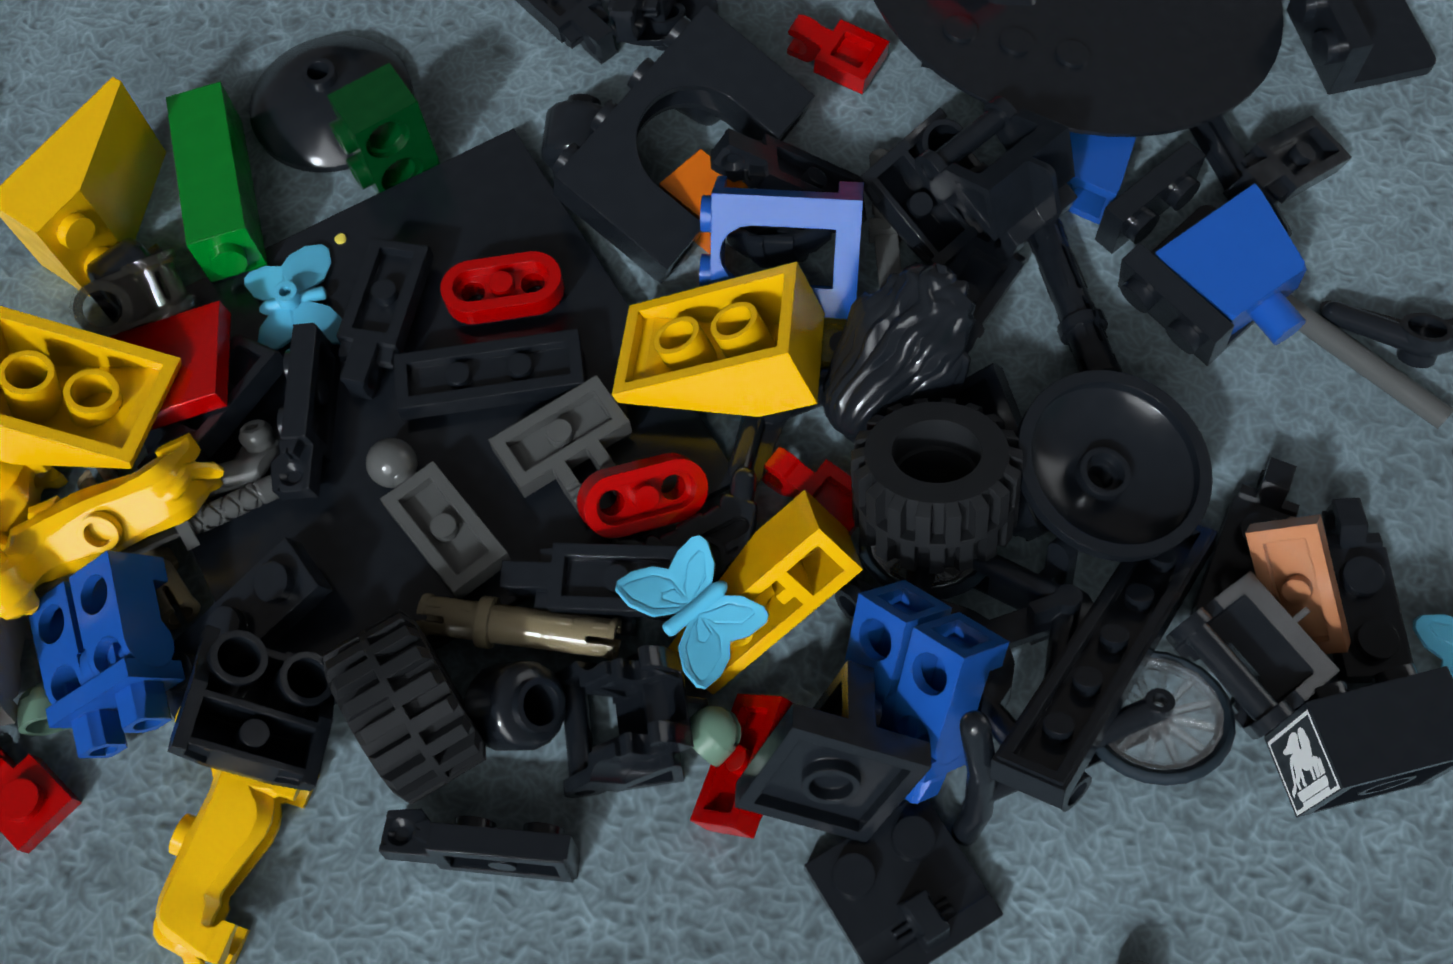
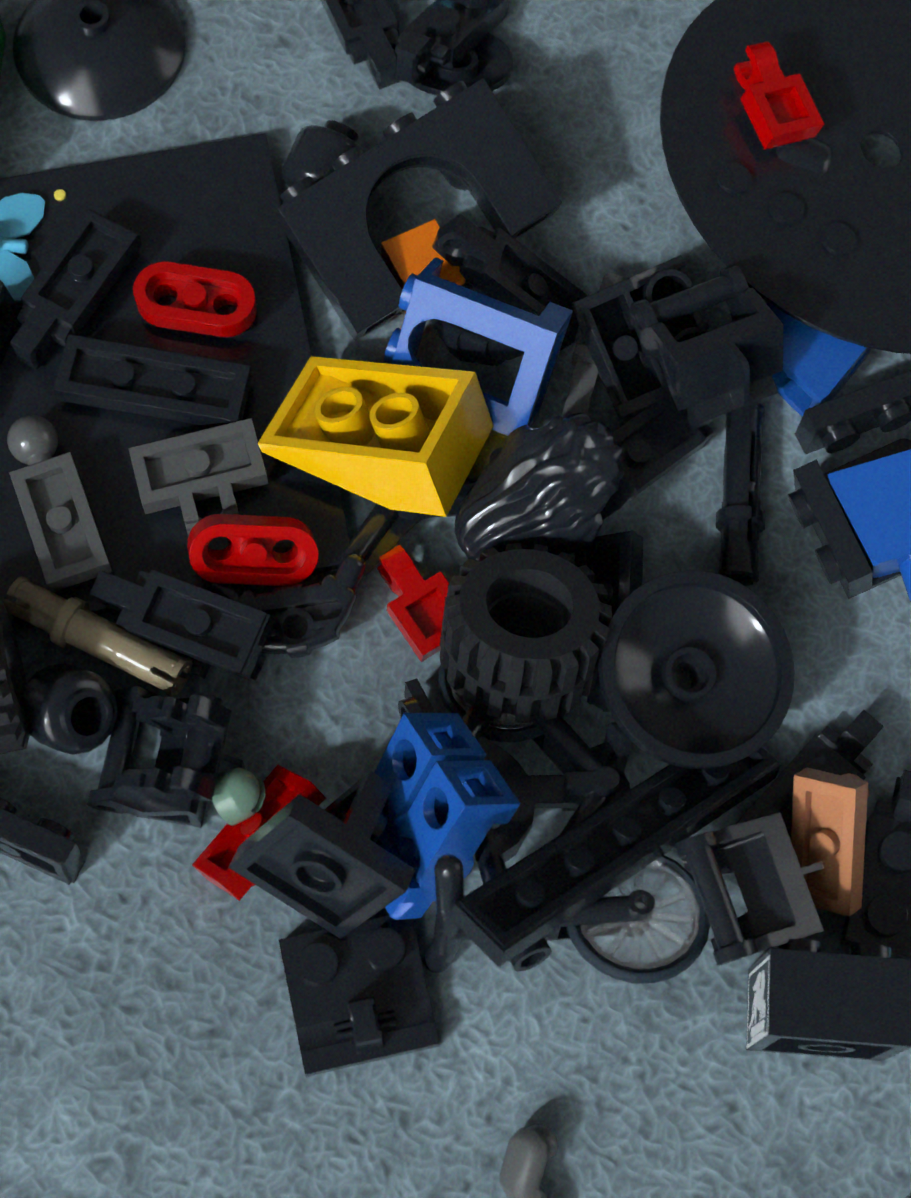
camera: 10 degrees right, 5 degrees up
dark green brick [327,62,440,194] -> none
medium azure piece [615,535,770,689] -> none
yellow slope [668,490,863,695] -> none
red plate [787,15,890,95] -> none

